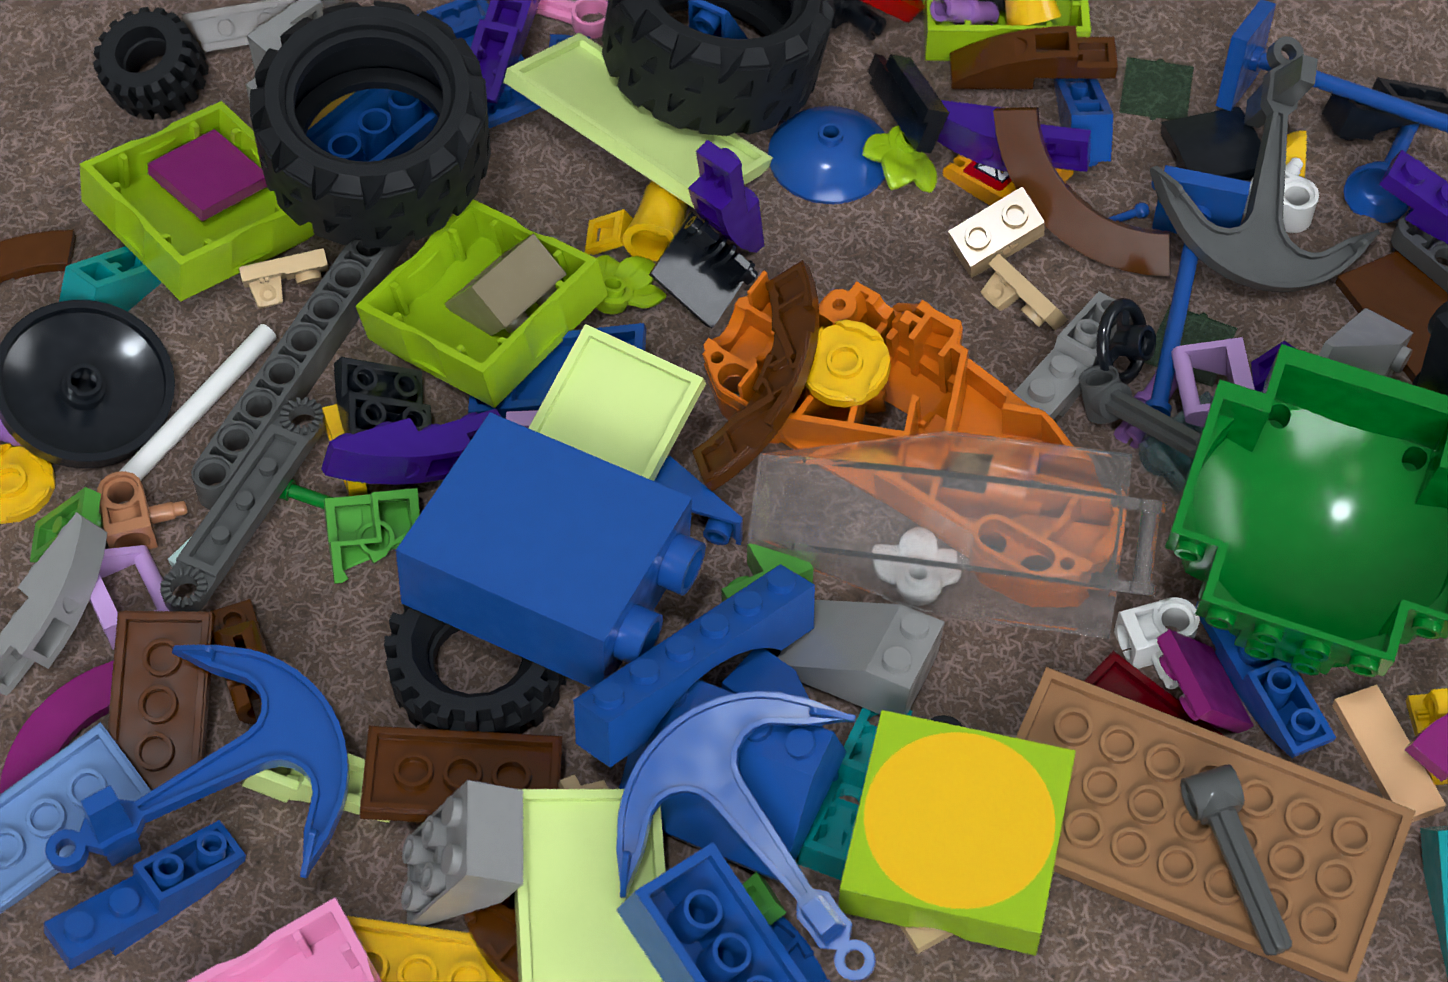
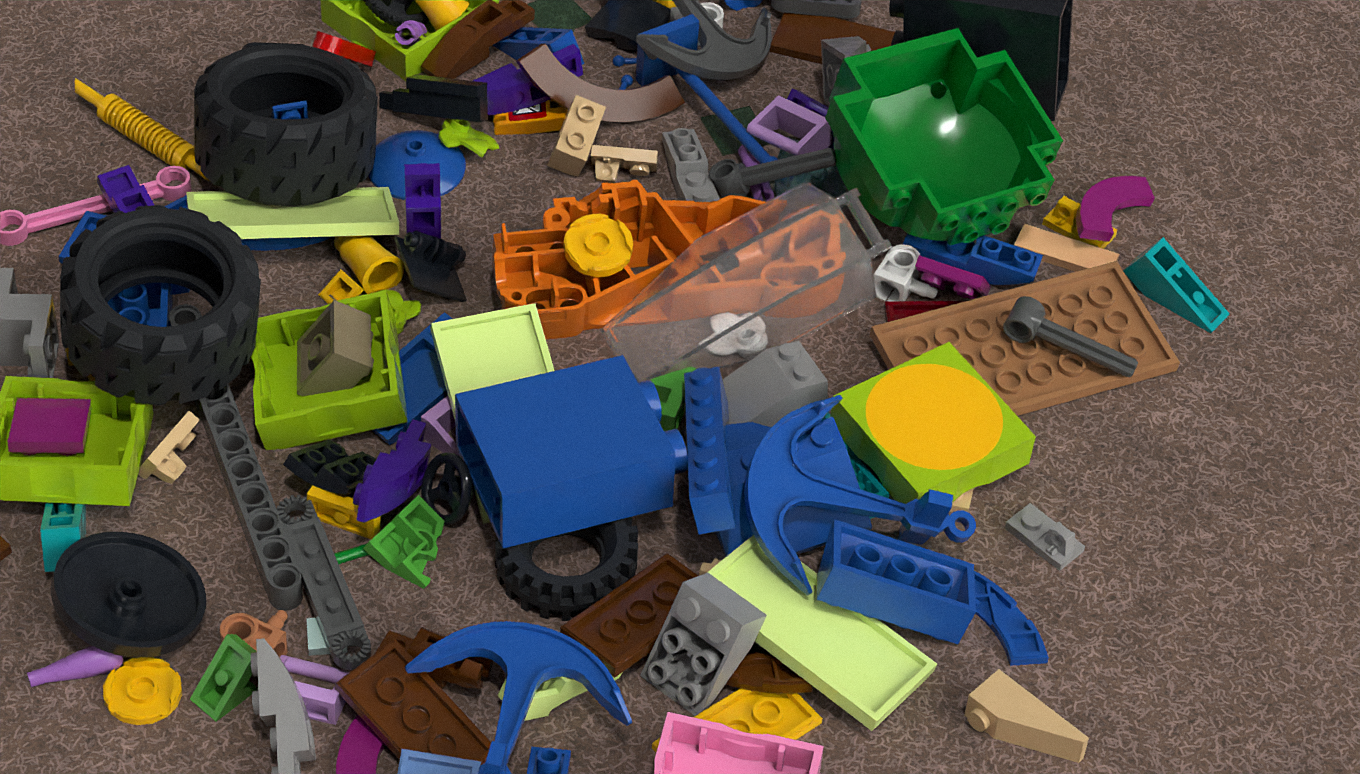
camera: 50 degrees left, 10 degrees down
white piece [120,324,277,481] -> none
reddish brown tile [692,260,819,492] -> none
black piece [1096,298,1156,385] -> none

